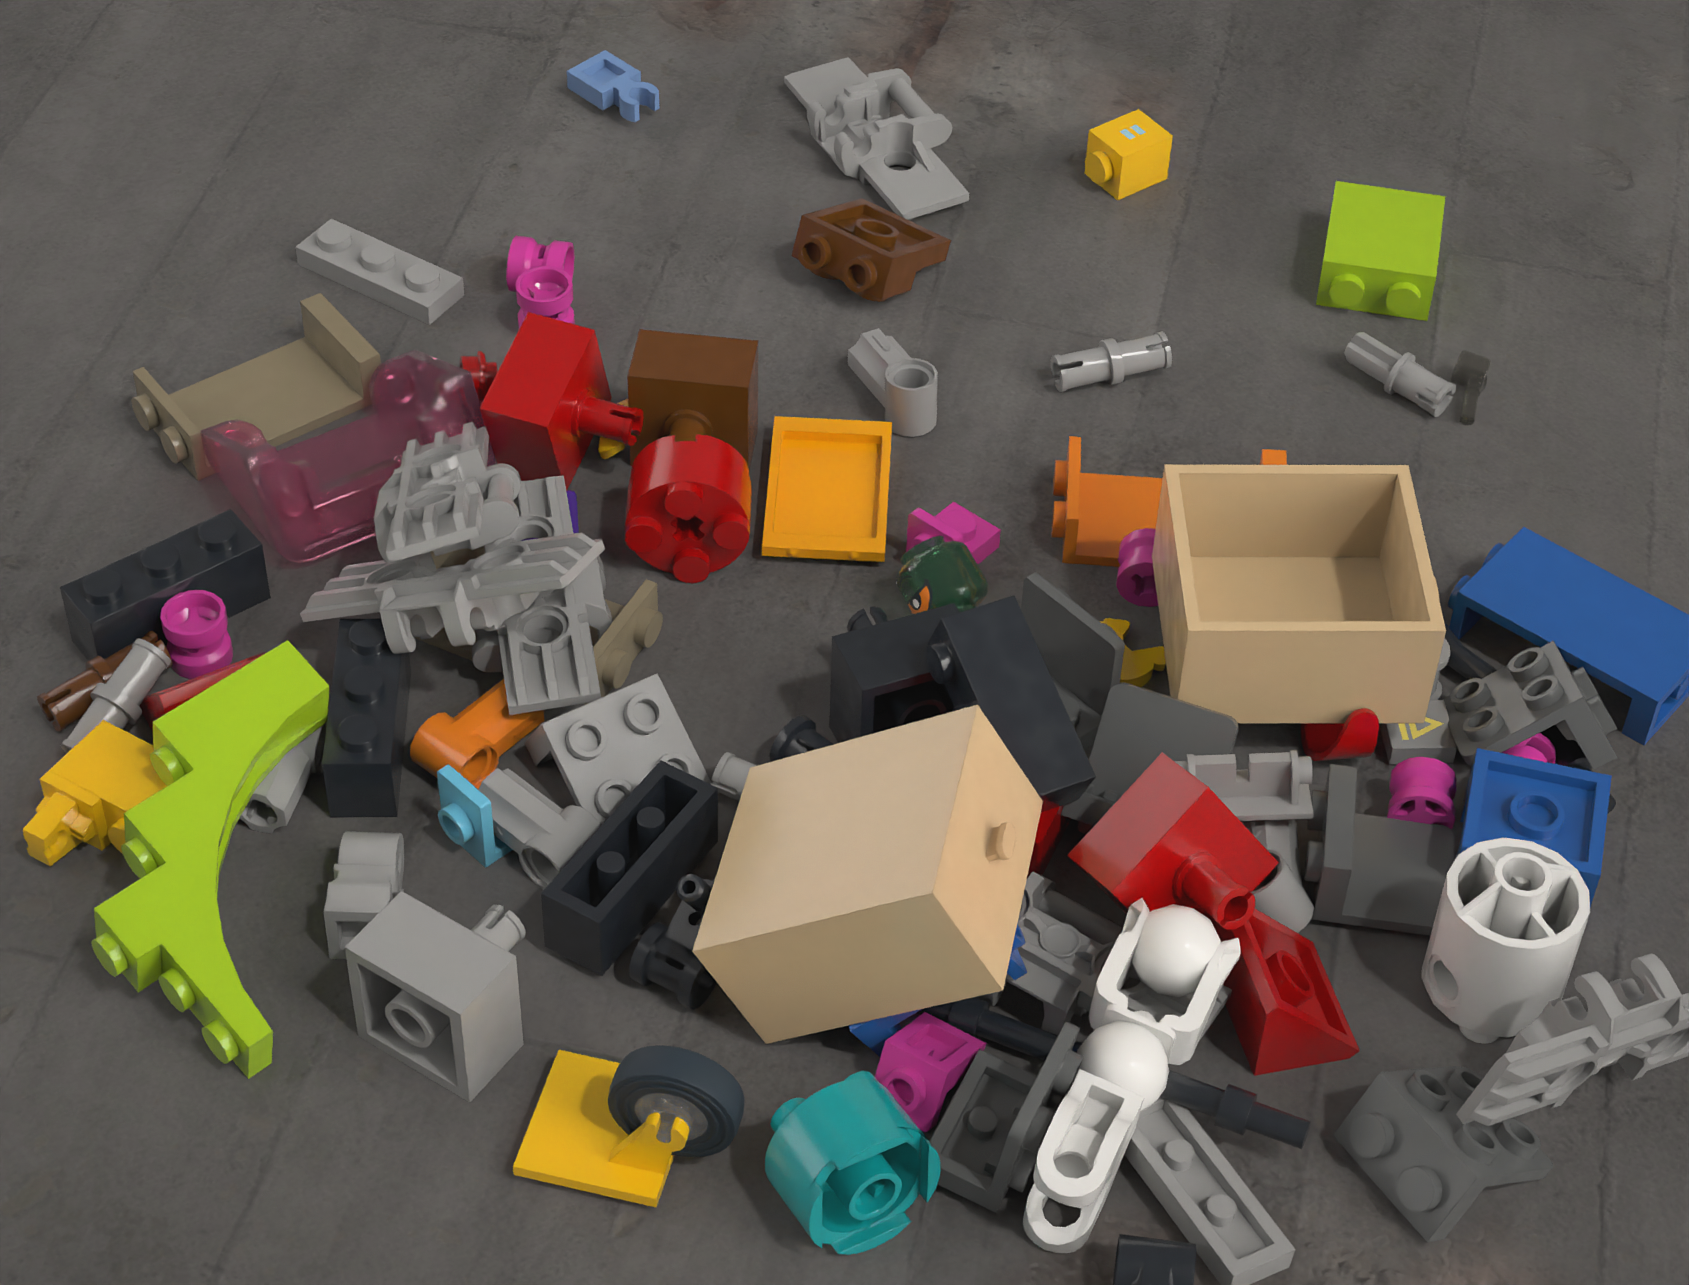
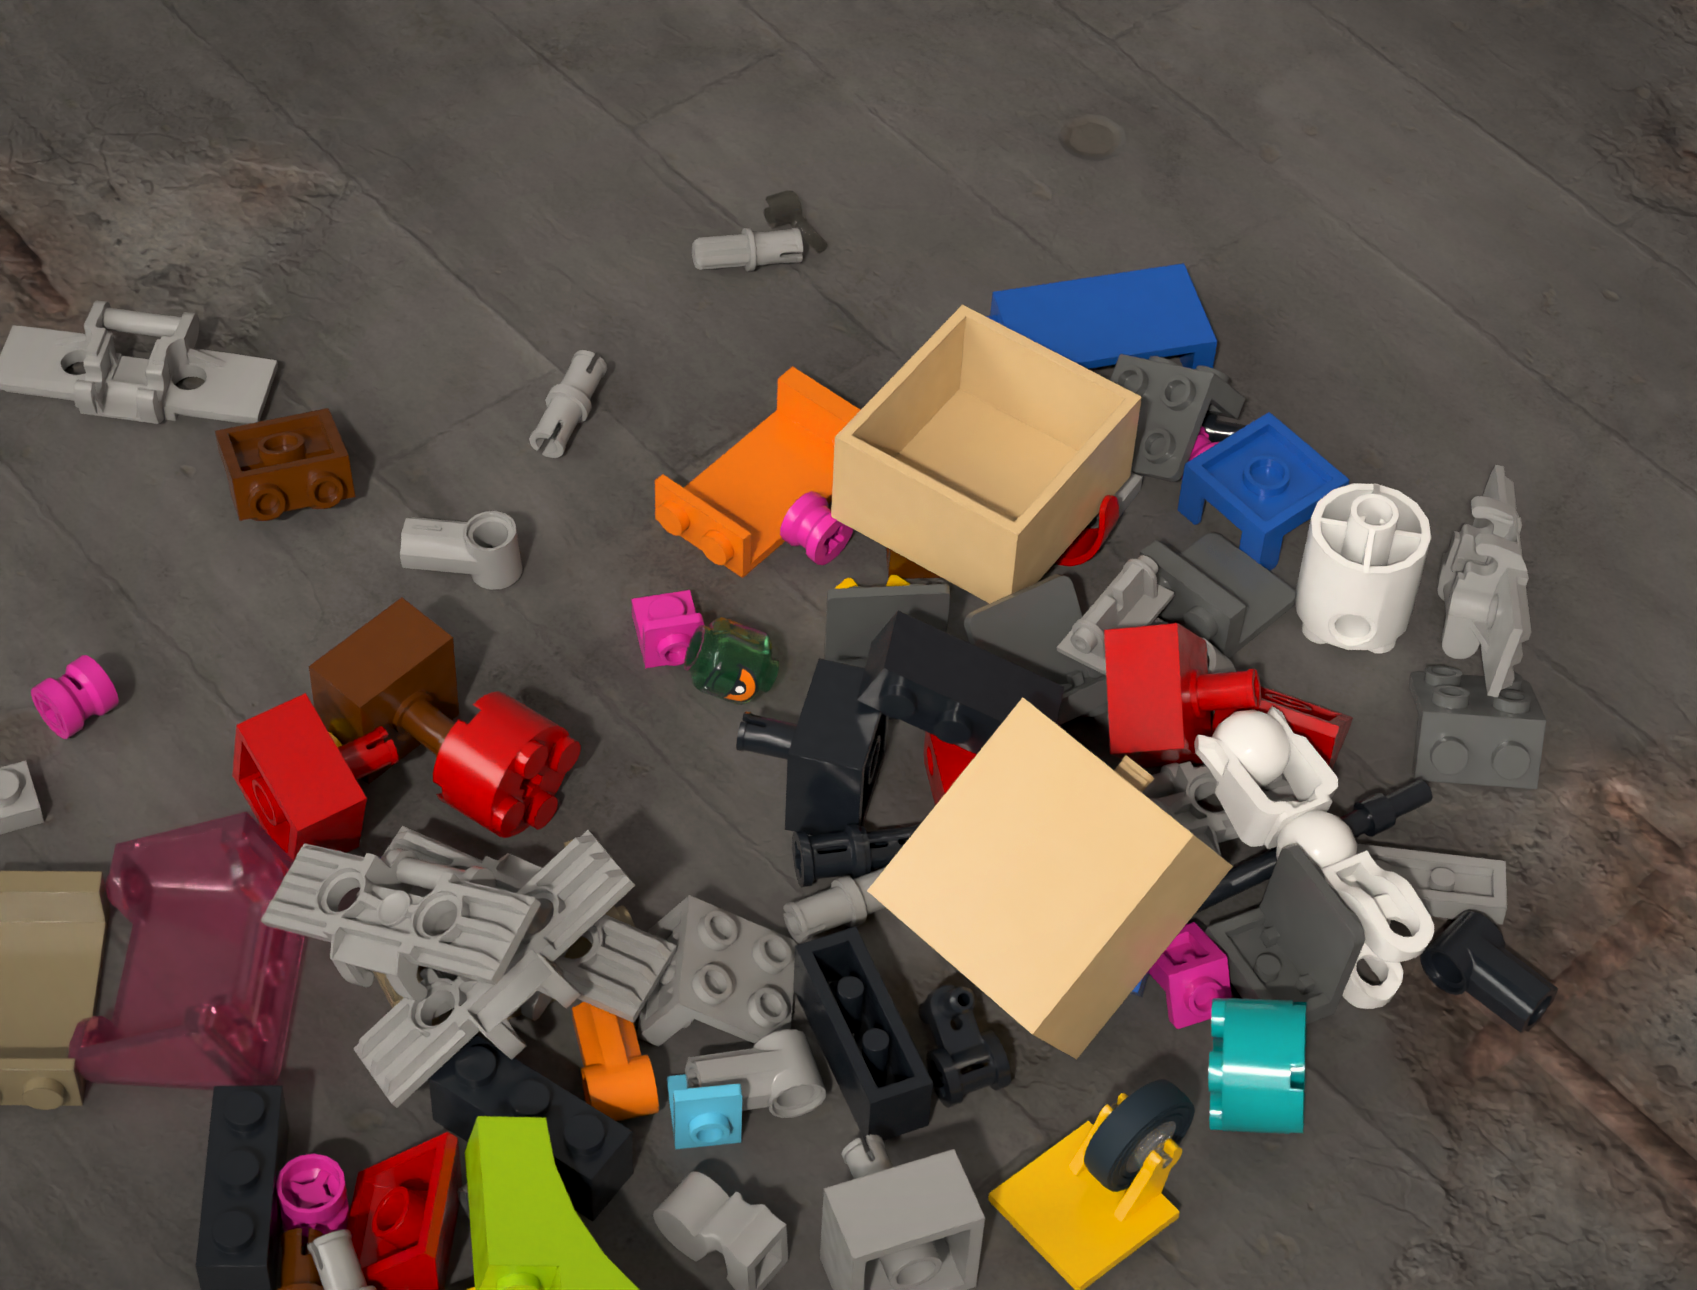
camera: 55 degrees left, 5 degrees up
red plate [459,351,498,408] -> none
dark pink wheel [516,266,575,329] -> none
light orange piece [762,416,892,562] -> none
yellow brick [1084,109,1173,200] -> none
lime brick [1316,181,1446,321] -> none
dark pink wheel [1387,757,1457,829] -> none

